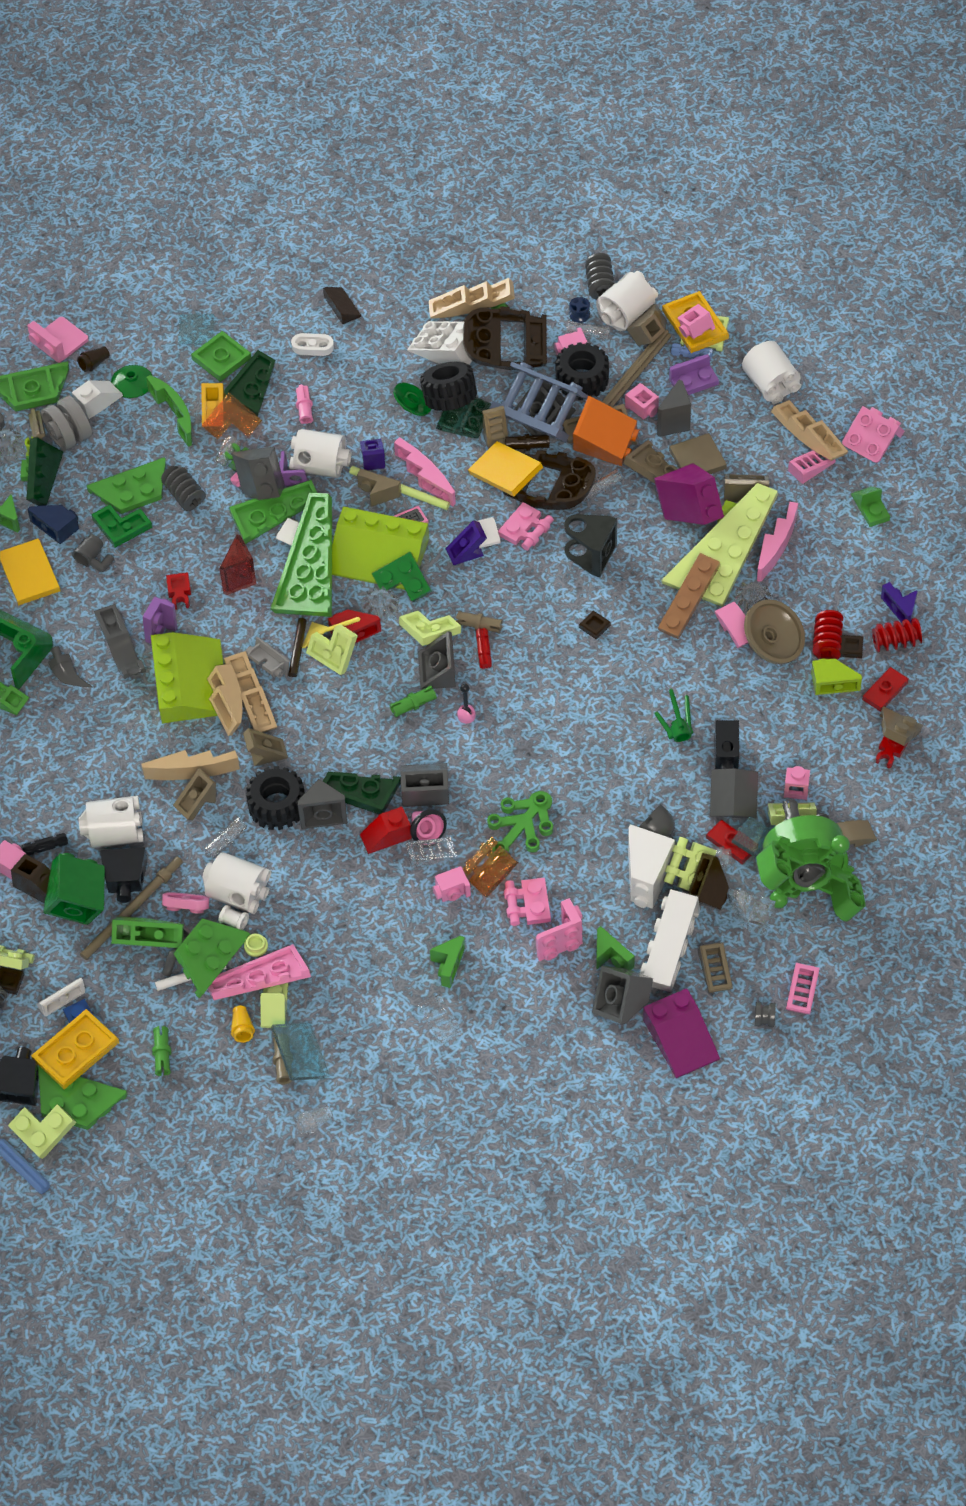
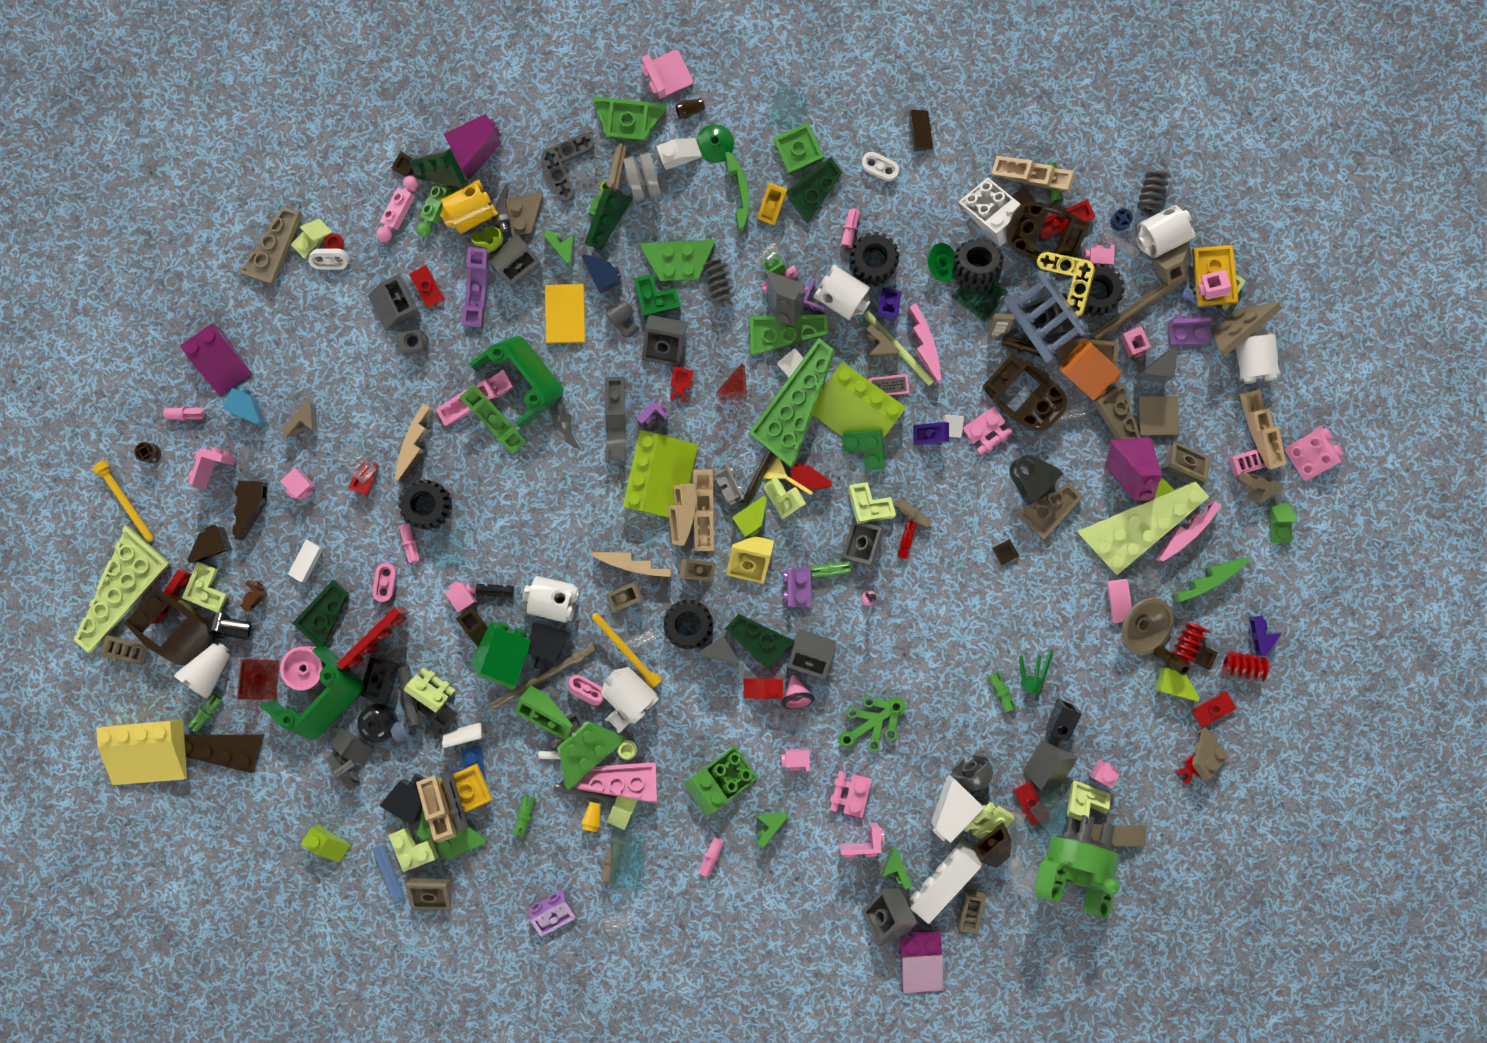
camera: 20 degrees right, 30 degrees up
clear orange plate [201,393,262,440] -> none
clear orange plate [462,836,519,897] -> none
yellow tile [468,441,543,497] -> none
medium nougat plate [658,553,720,639] -> none
dark grey wheel [755,1002,776,1027] -> none
bright pink slope [786,963,820,1015] -> none
none -> dark tan slope [406,878,452,910]
none -> tan slope [416,775,457,843]
none -> pearl dark grey plate [425,704,458,740]
none -> dark grey pin [440,770,469,832]
none -> medium lavender bracket [528,890,576,937]
none -> dark grey bar [554,783,613,803]
none -> yellow piece [592,613,662,689]
none -> dark grey slope [642,315,688,367]
none -> bright green slope [683,746,757,816]
none -> bright pink axle [699,836,725,877]
none -> light yellow slope [726,536,774,584]
none -> lime slope [732,495,767,538]
none -> medium lavender bracket [783,568,811,607]
none -> black tyre [849,232,900,285]
none -> bright green pin [988,671,1016,713]
none -> dark tan wing [1014,483,1083,540]
none -> light yellow beam [1037,252,1095,317]
none -> red plate [1039,199,1096,242]
none -> dark brown pin [1154,645,1190,676]
none -> bright green slope [1172,557,1250,602]
none -> dark tan wing [1212,302,1282,357]
none -> dark tan slope [1238,472,1284,503]

